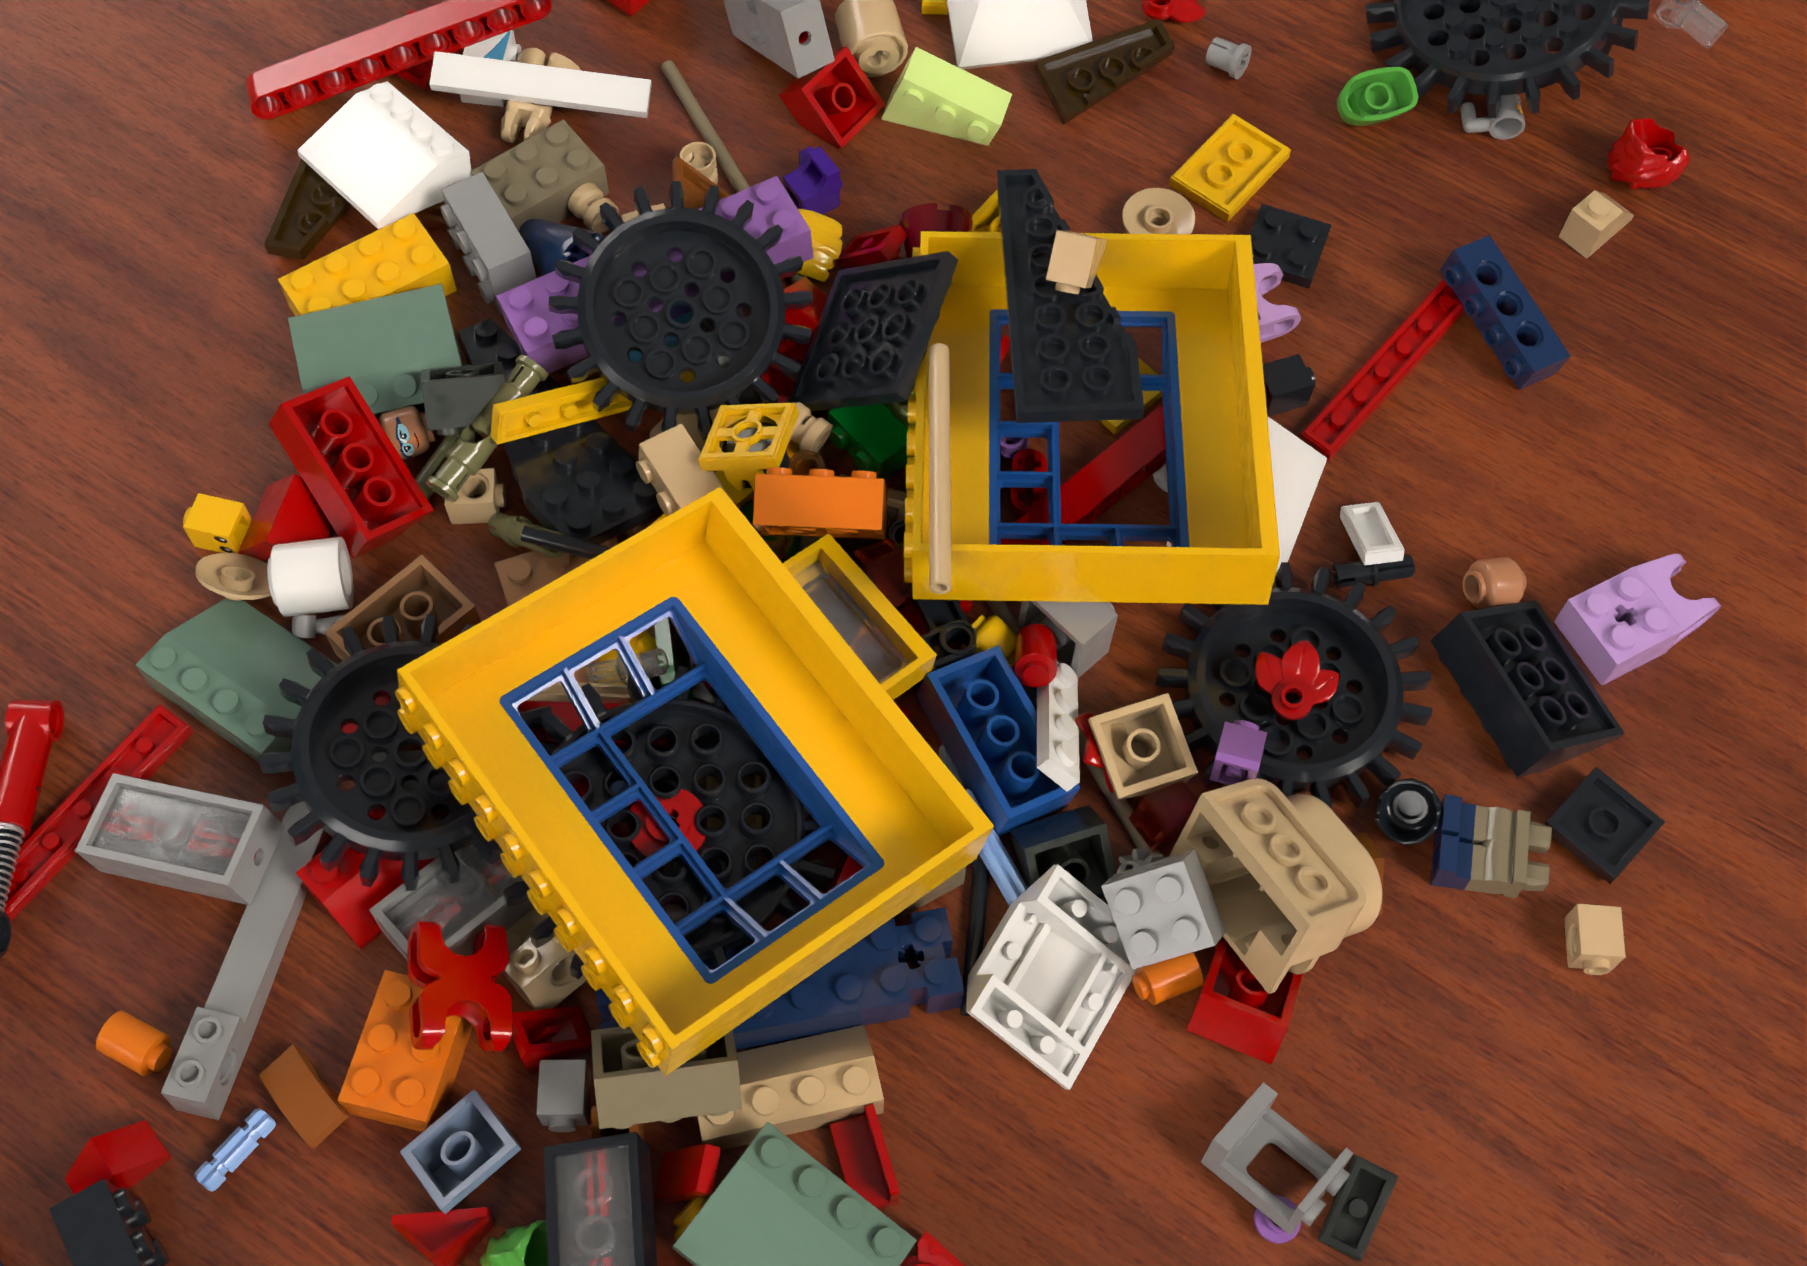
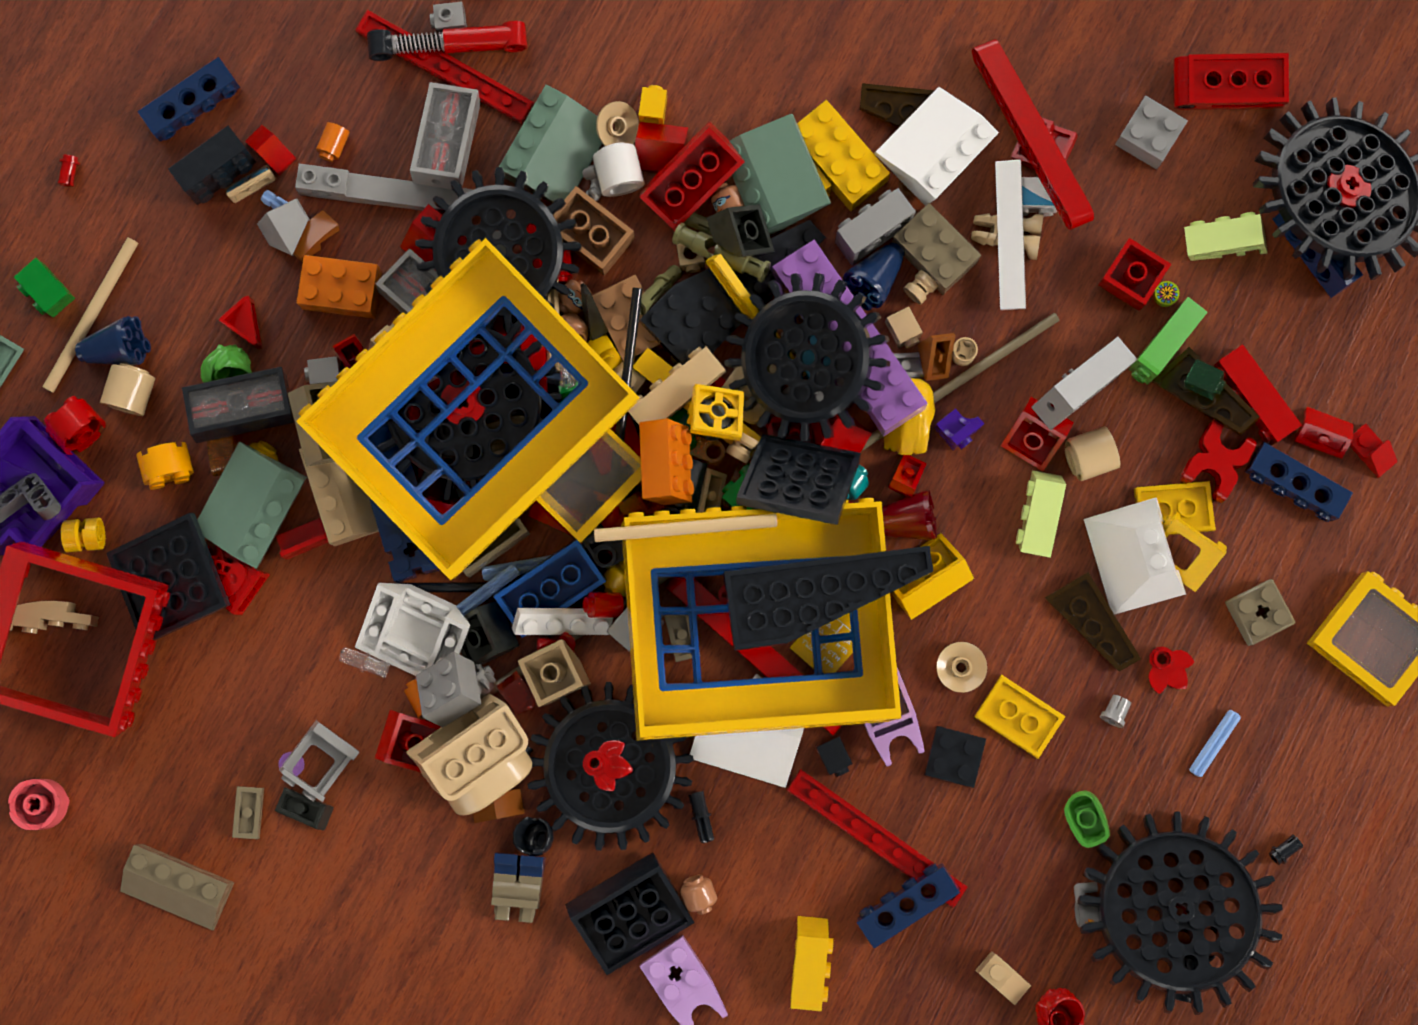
camera: 90 degrees right, 20 degrees up
sand blue slope [400,1089,521,1214] -> none
red piece [407,920,513,1052] -> none
red tile [654,1143,721,1203] -> none
tan slope [1046,230,1107,294] -> none
medium lavender slope [1210,720,1267,785] -> none
white tile [1340,502,1405,565] -> none
black plate [1544,767,1665,884] -> none
tan brick [1564,904,1626,975] -> none
none -> tan slope [225,165,276,203]
none -> light grey slope [257,199,310,256]
none -> clear axle [339,647,390,678]
none -> yellow wedge [791,916,833,1011]

